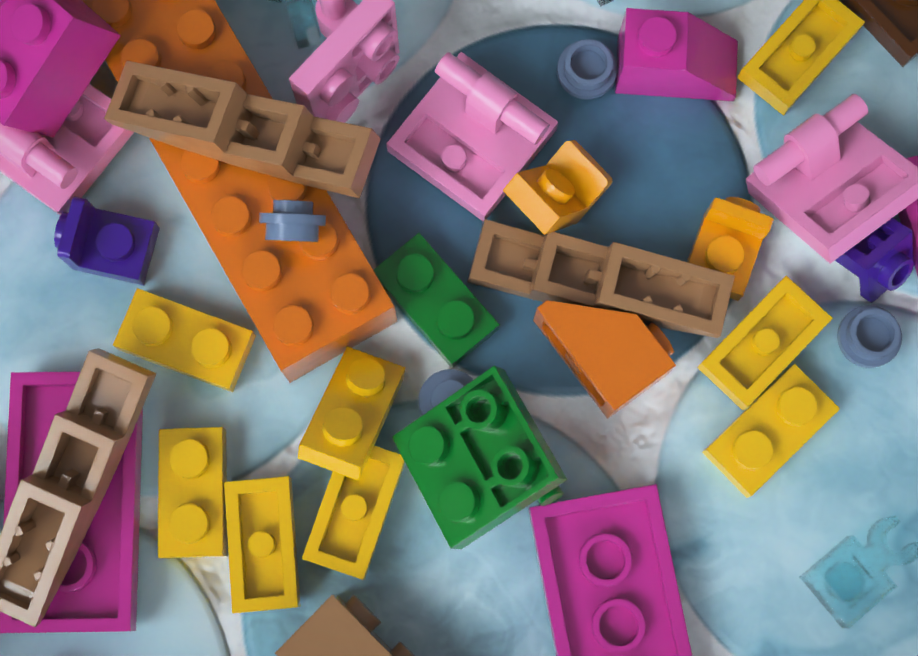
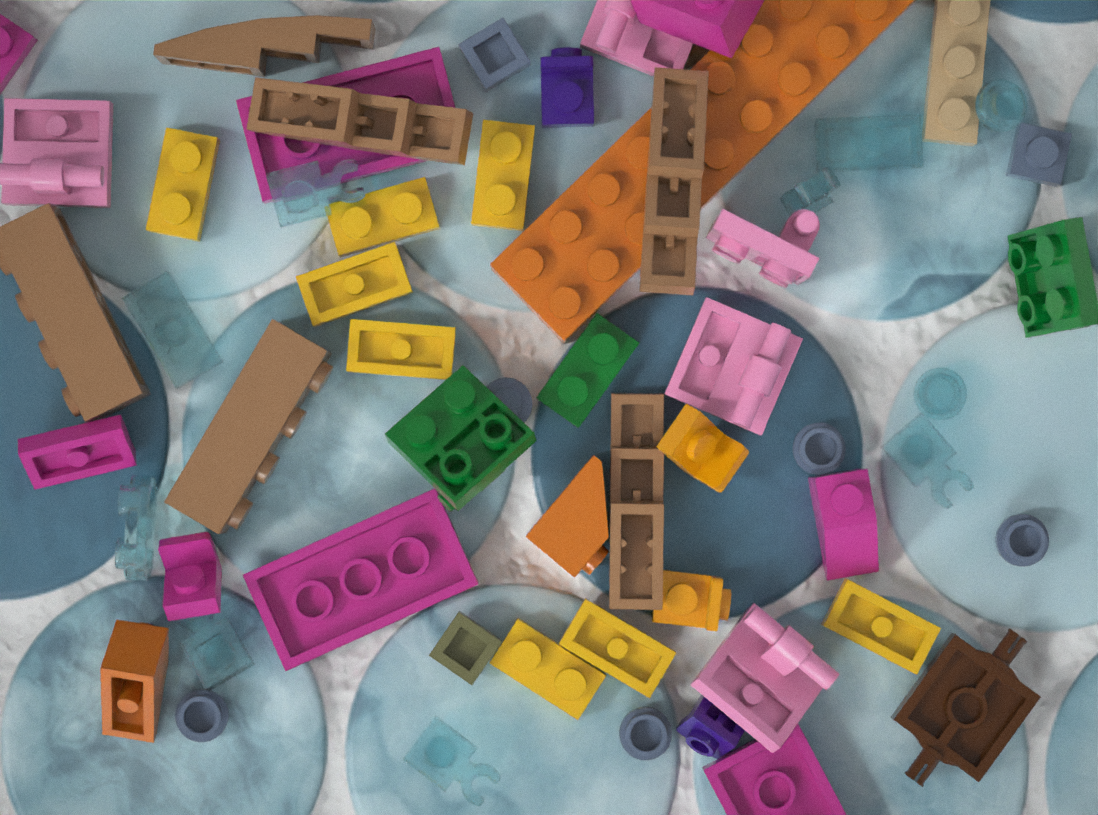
camera: 75 degrees right, 10 degrees up
sand blue plate [259,200,326,242] -> none
yellow plate [298,346,406,481] -> none
none -> clear light blue plate [266,160,365,228]
none -> olive plate [429,611,502,685]
none -> sand blue plate [458,17,531,92]

